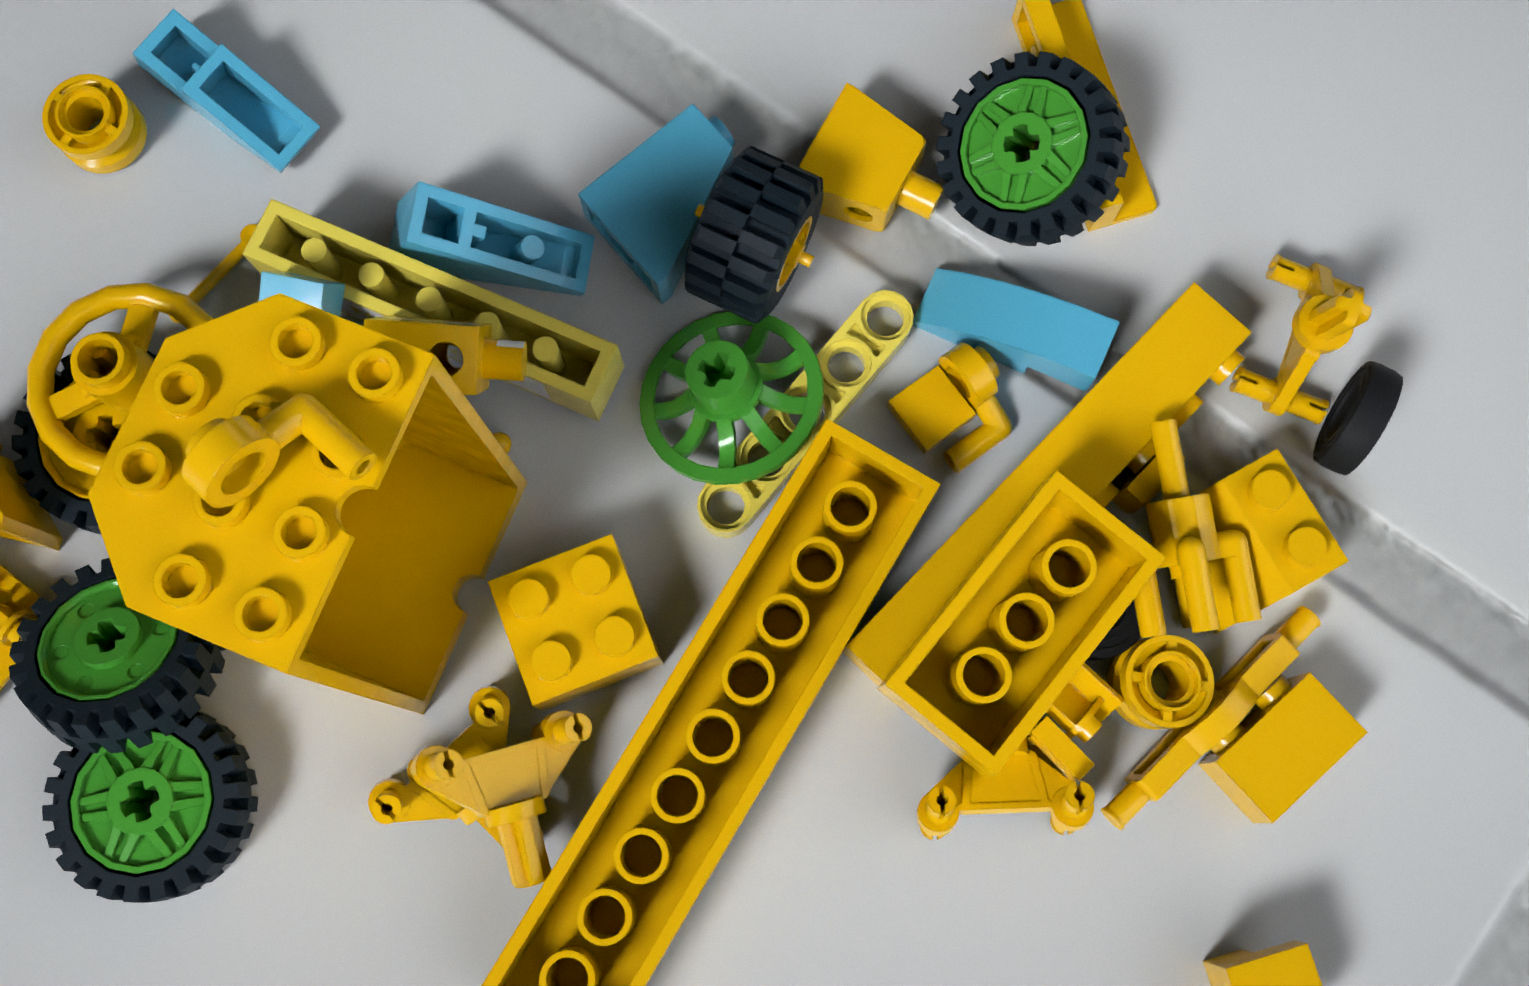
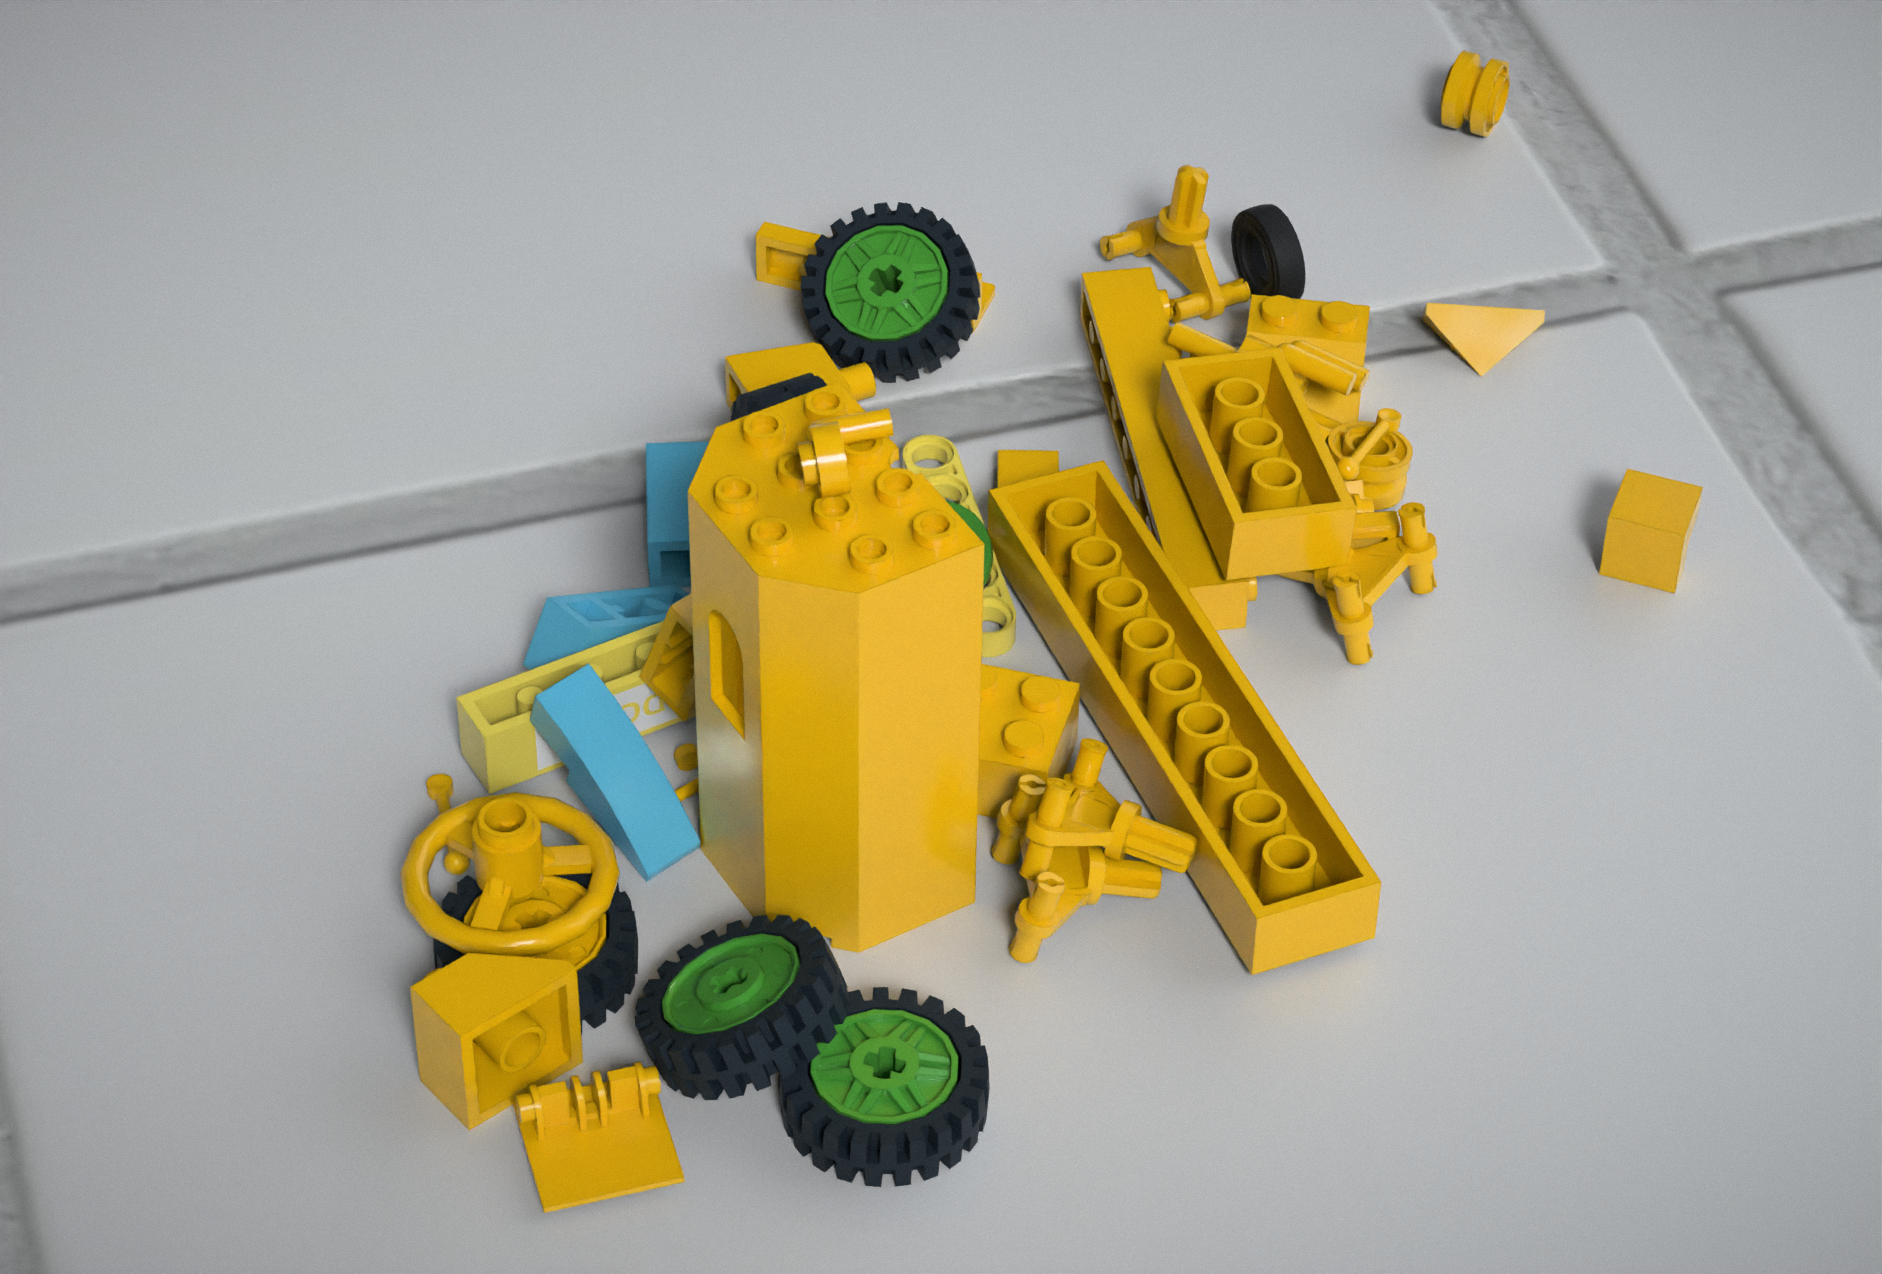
camera: 55 degrees left, 35 degrees down
yellow wheel [42,74,147,174] -> none
medium azure slope [133,8,320,173] -> none
medium azure slope [913,268,1120,392] -> none
yellow plate [938,342,1012,473] -> none
yellow piece [1101,606,1321,830] -> none
yellow brick [1198,672,1368,824] -> none
none -> yellow hinge [1336,408,1402,481]
none -> yellow slope [1423,303,1545,376]

